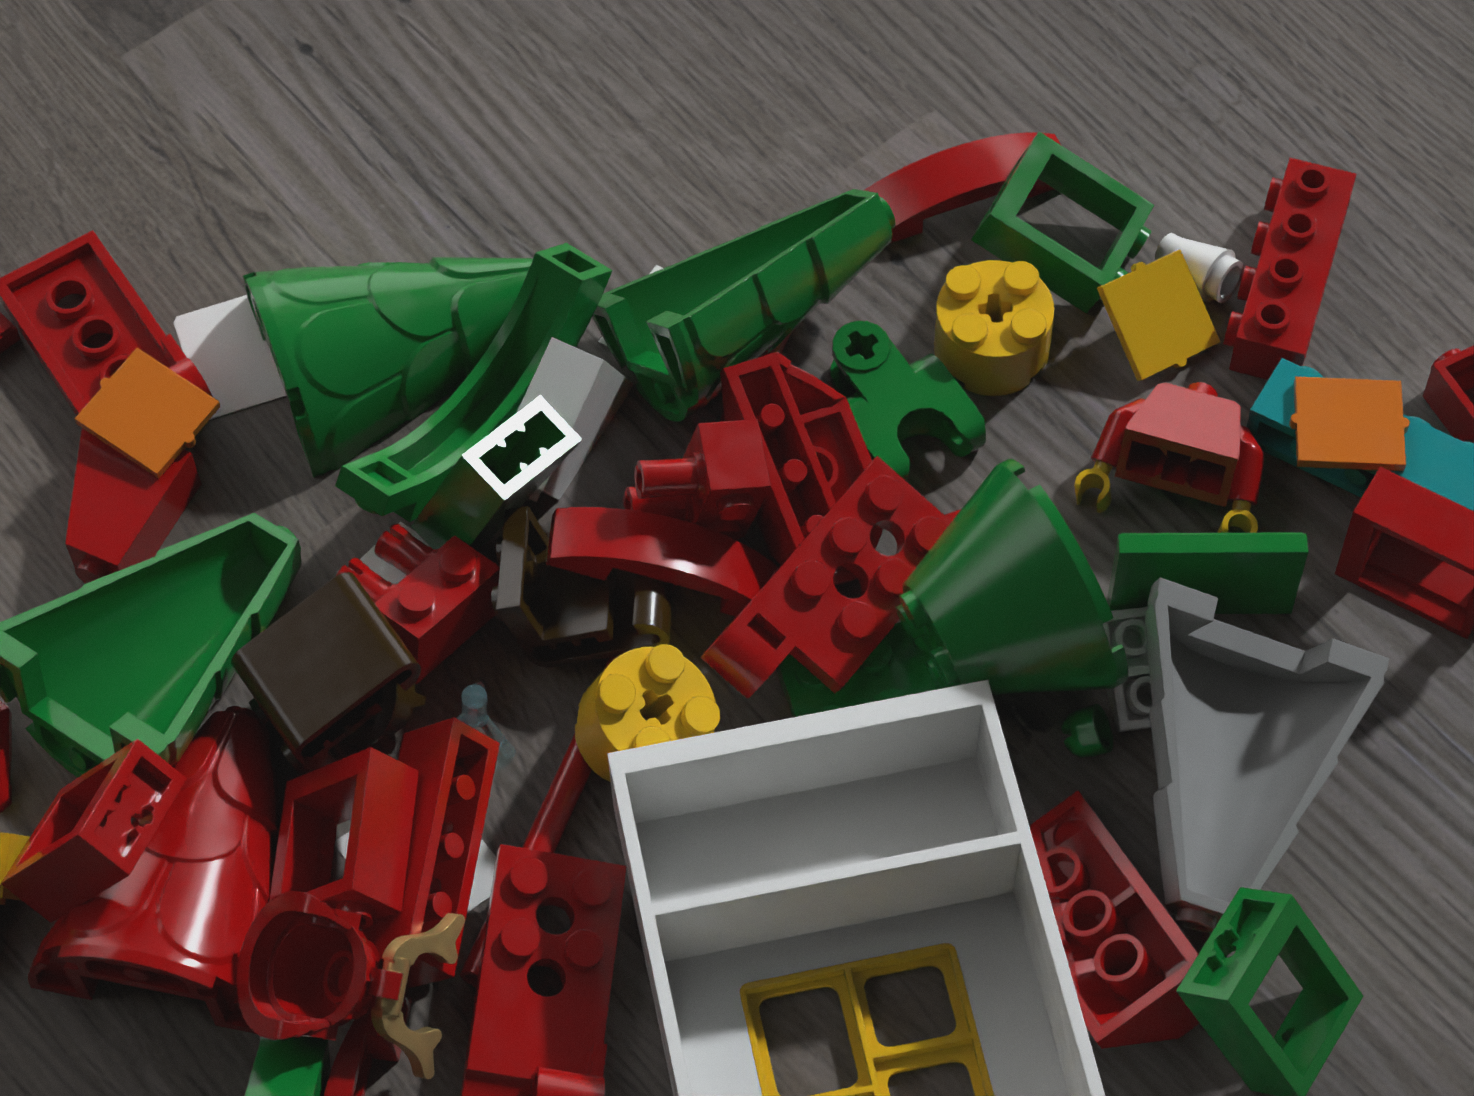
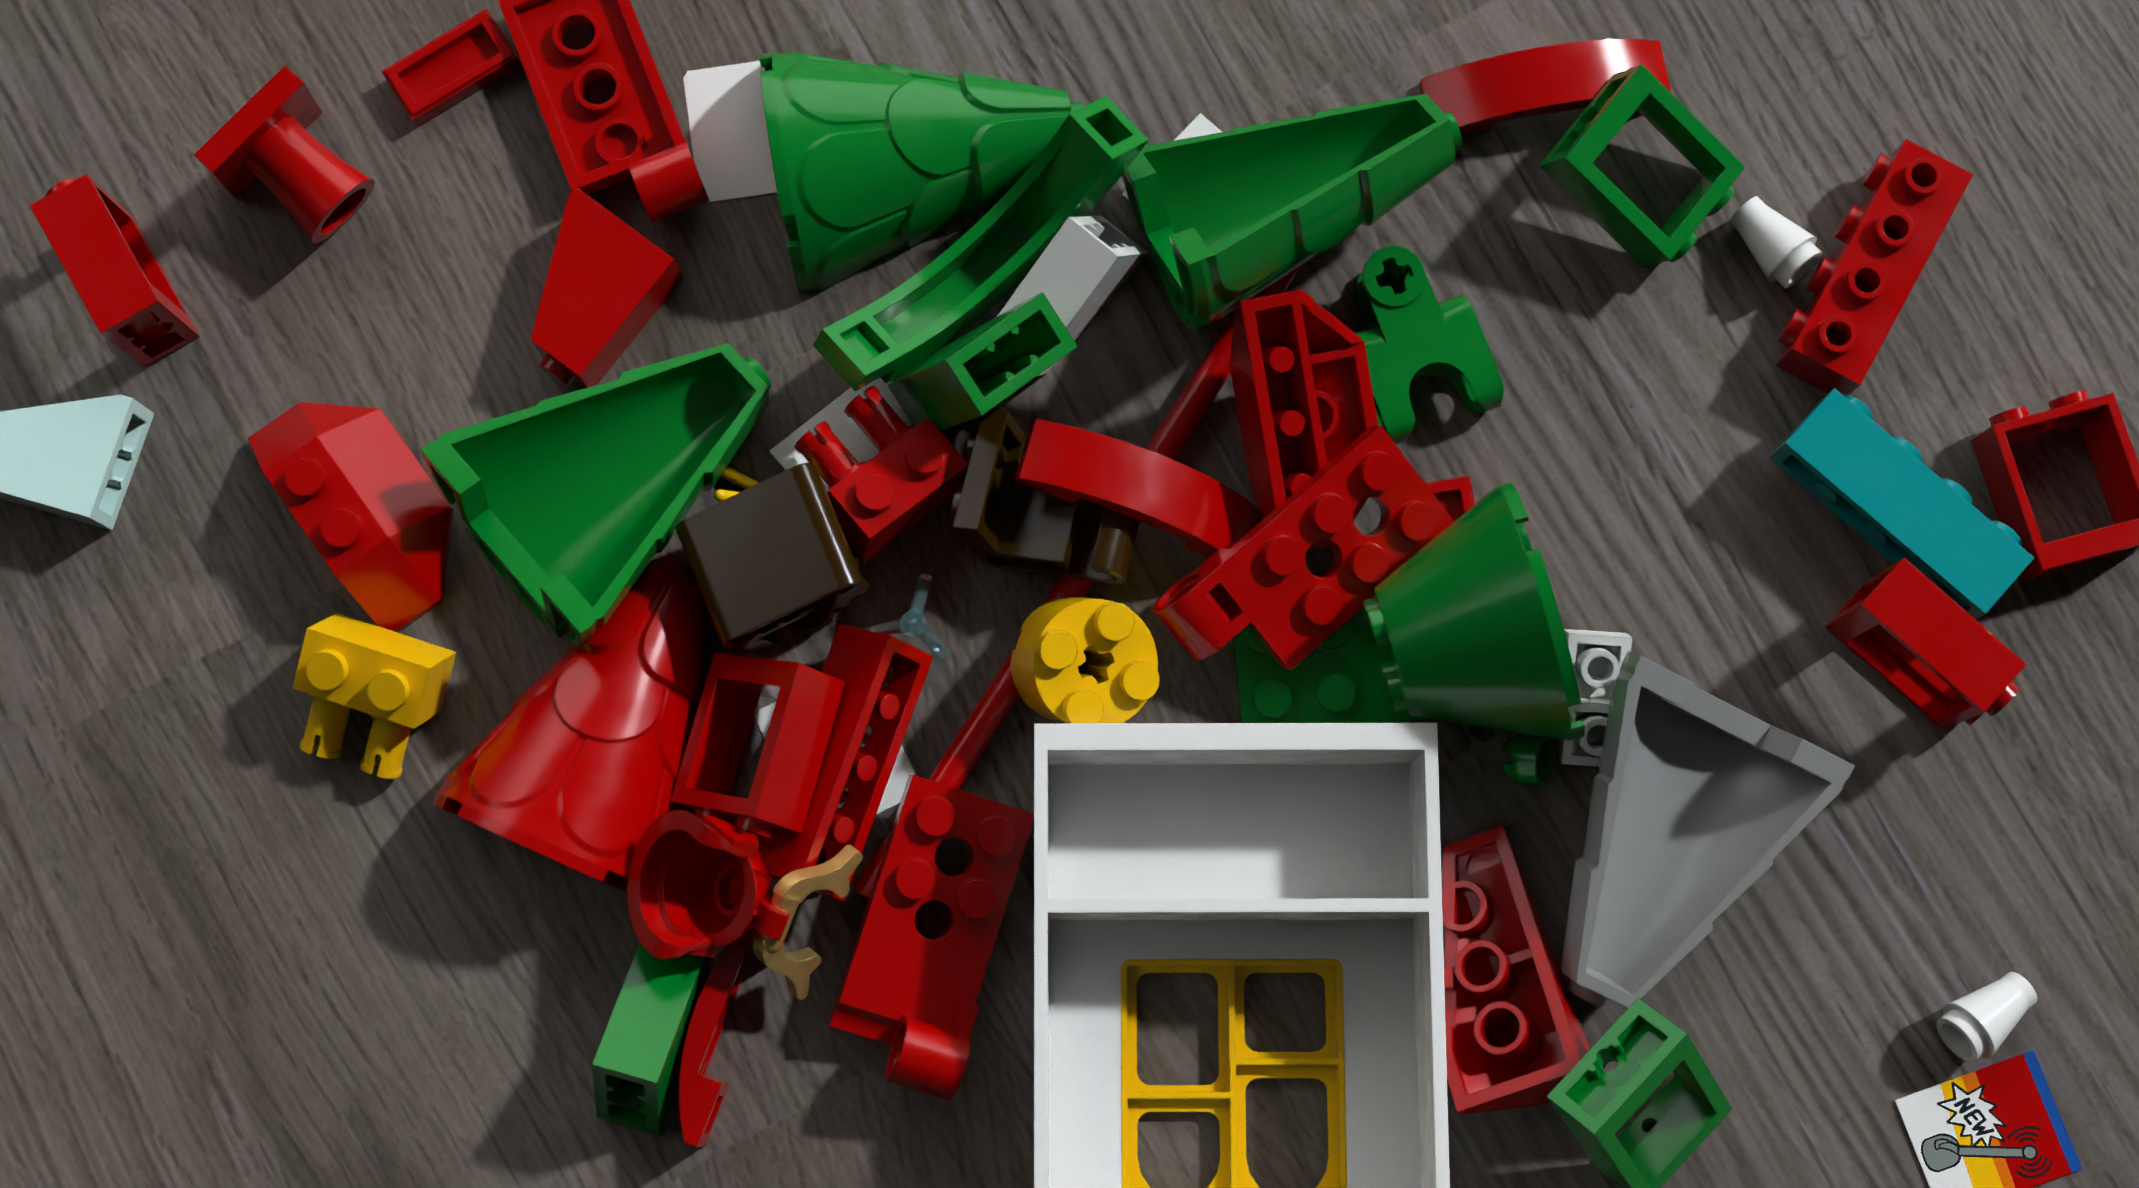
camera: 10 degrees right, 20 degrees up
red window [1,738,187,923] -> none
orange piece [74,348,220,479] -> none
red brick [623,419,771,540] -> none
yellow brick [934,260,1054,396] -> none
red torso [1074,382,1264,533] -> none
yellow piece [1097,249,1220,381] -> none
green tile [1108,532,1309,614] -> none
orange piece [1289,376,1410,471] -> none

